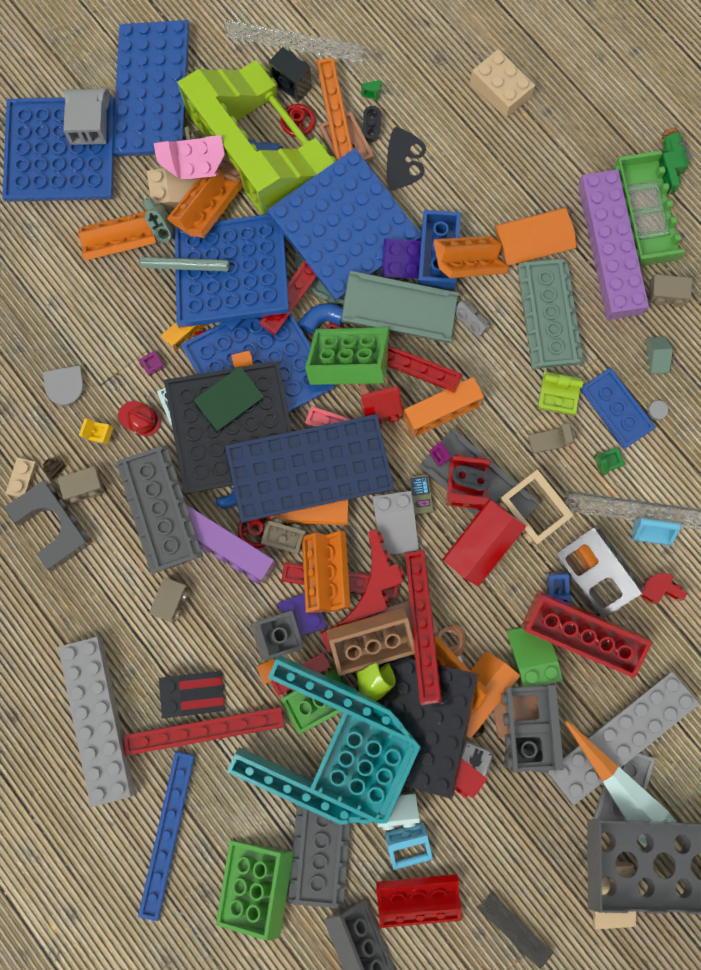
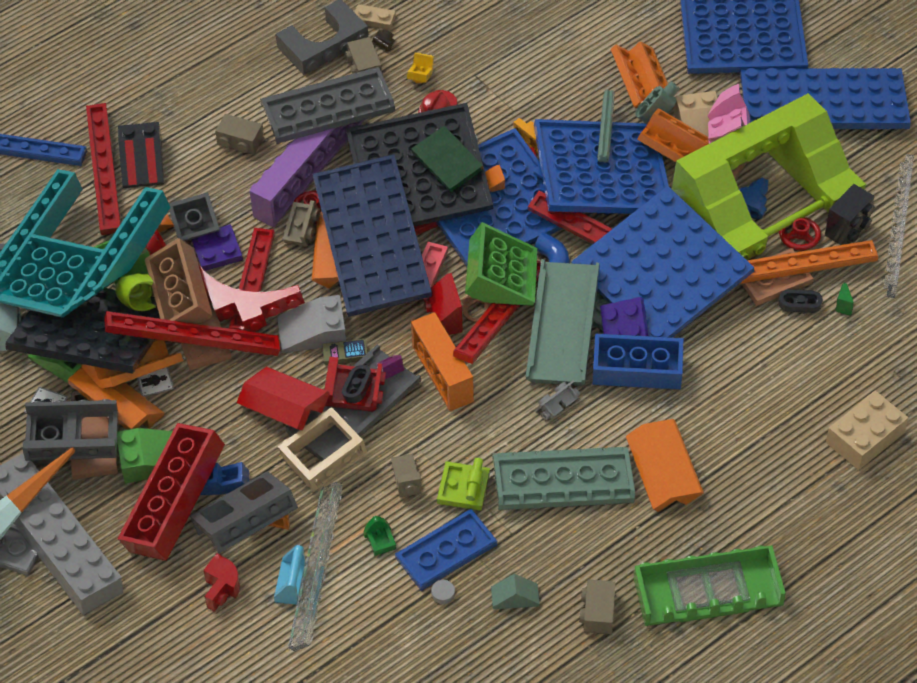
camera: 90 degrees right, 25 degrees down
light grey tile [43,365,84,406] -> none
light grey brick [58,637,135,808] -> none
light grey piece [63,88,110,145] -> none
magenta tile [139,351,165,376] -> none
orange slope [302,530,351,613] -> none
black piece [387,127,426,190] -> none
orange slope [434,236,509,278] -> none
nougat piece [437,624,466,657] -> none
red brick [455,758,487,799] -> none
medium lavender brick [578,169,649,320] -> none
green plate [659,128,692,194] -> none

